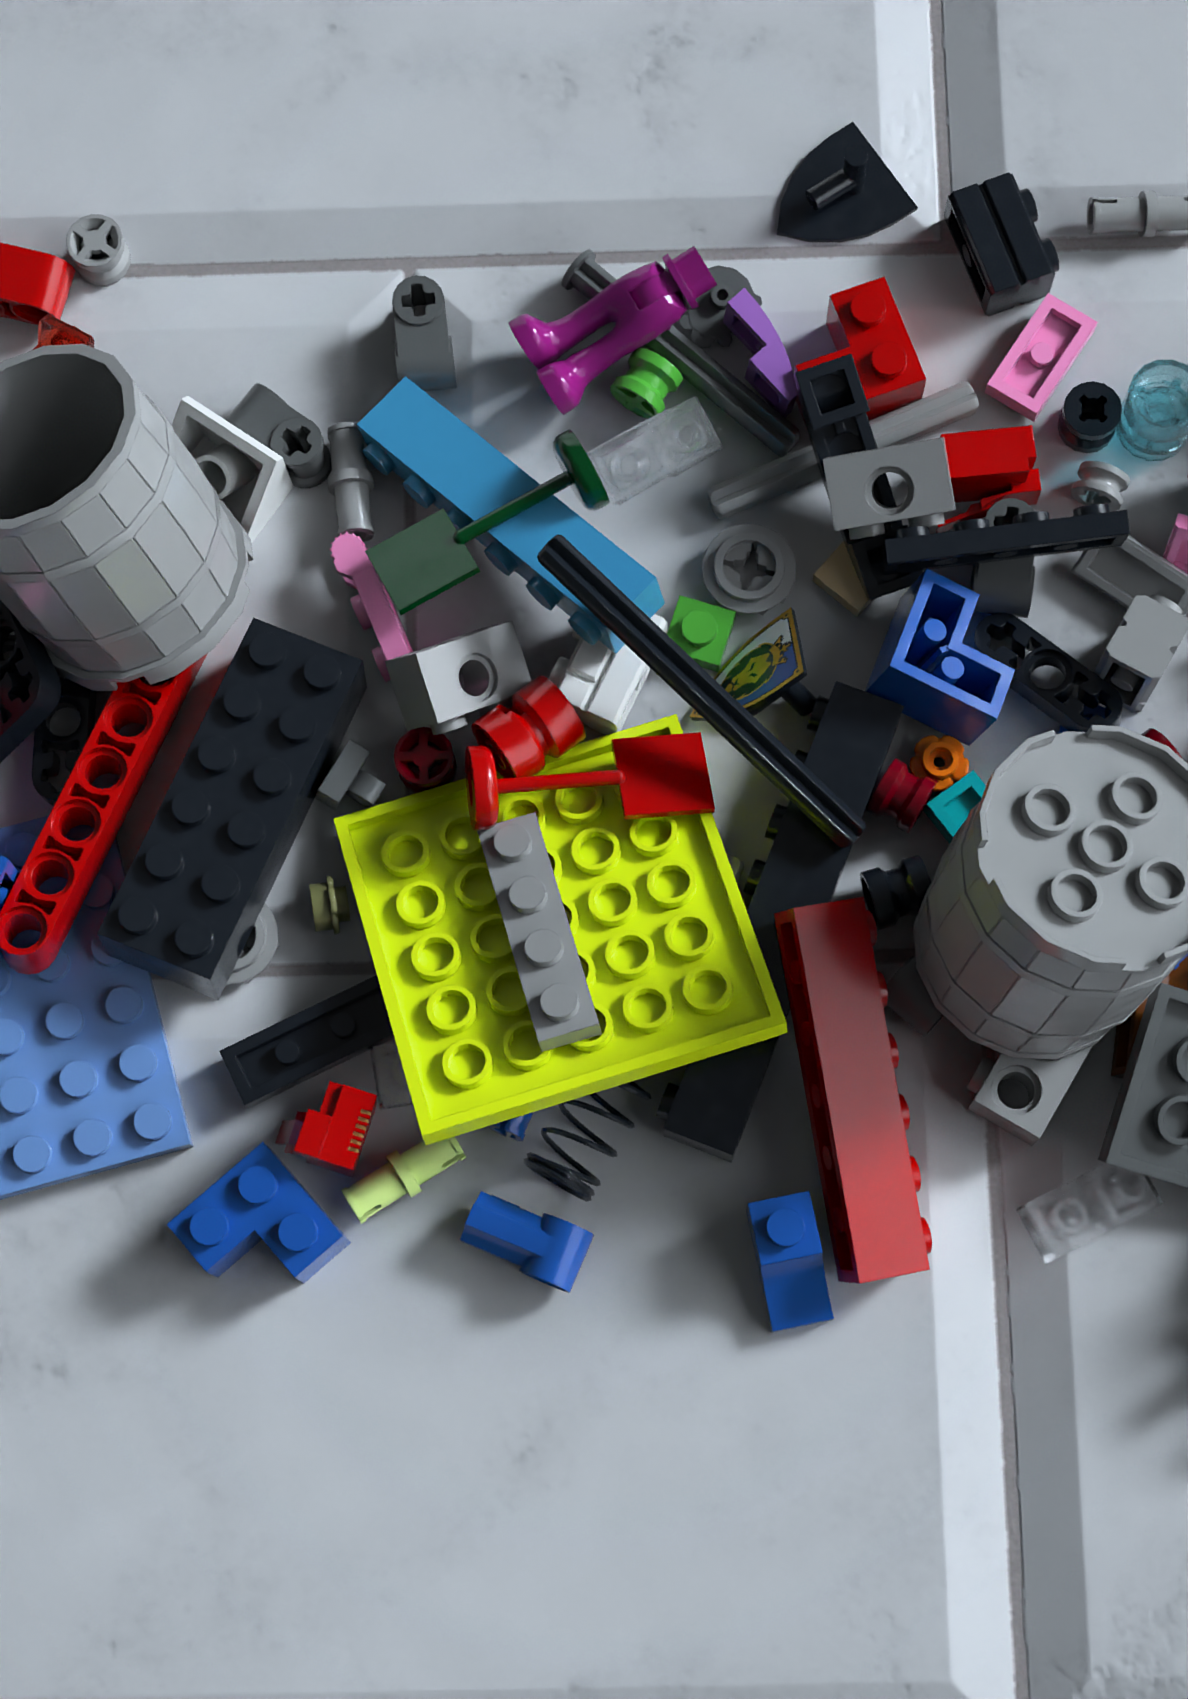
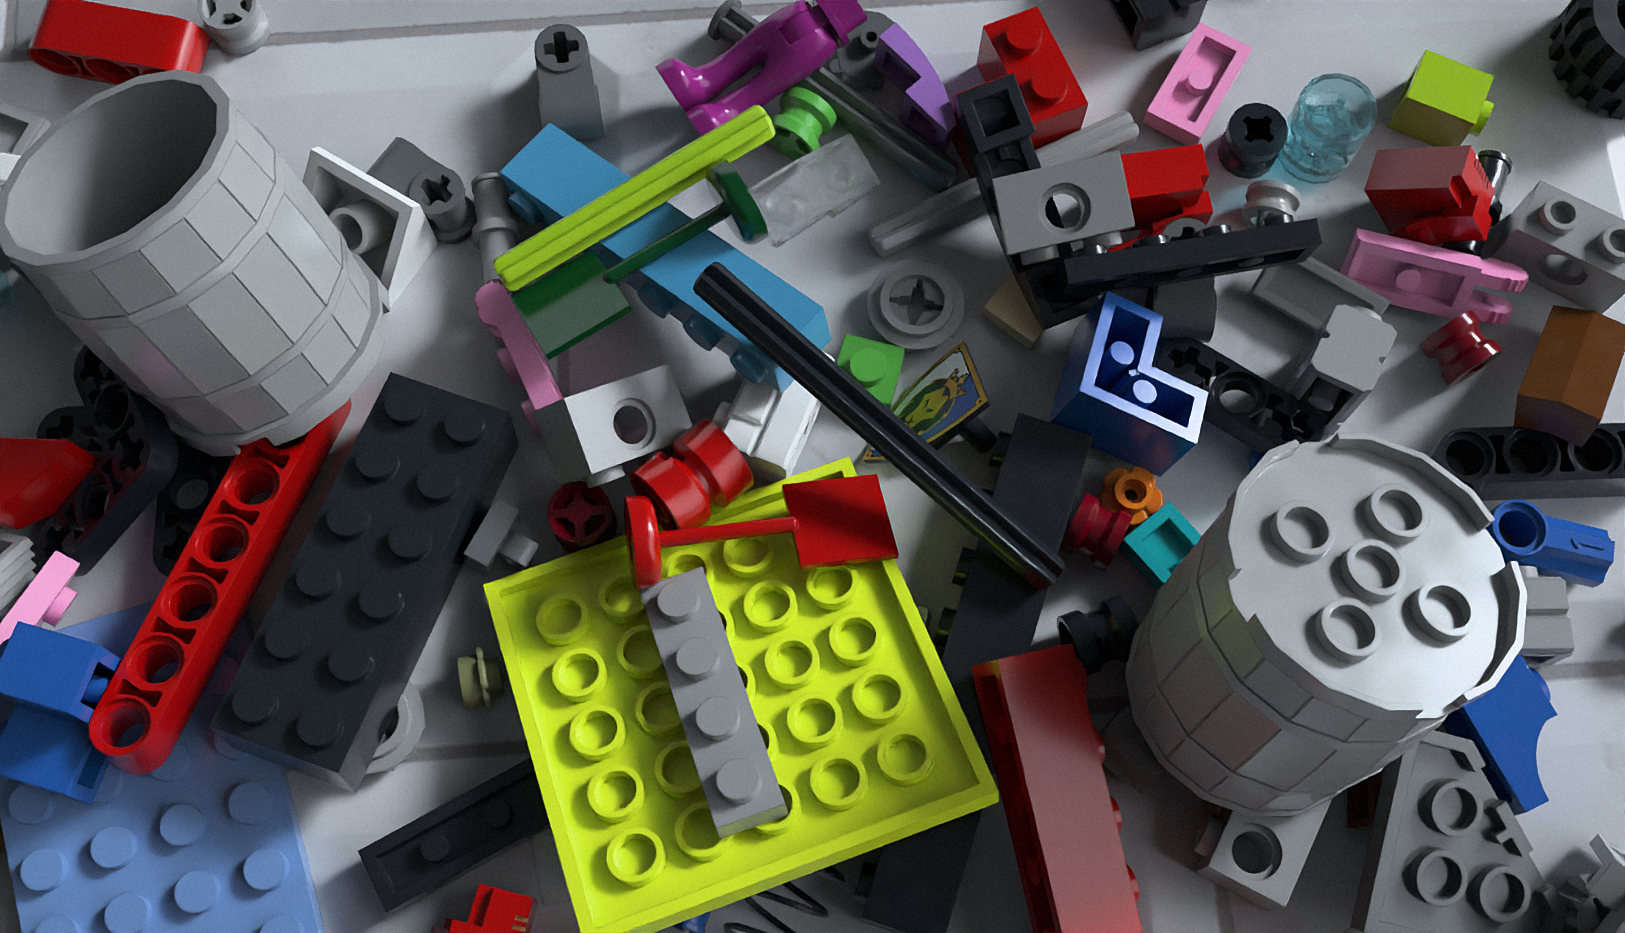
camera: 10 degrees left, 5 degrees down
none -> lime axle [493,105,775,292]

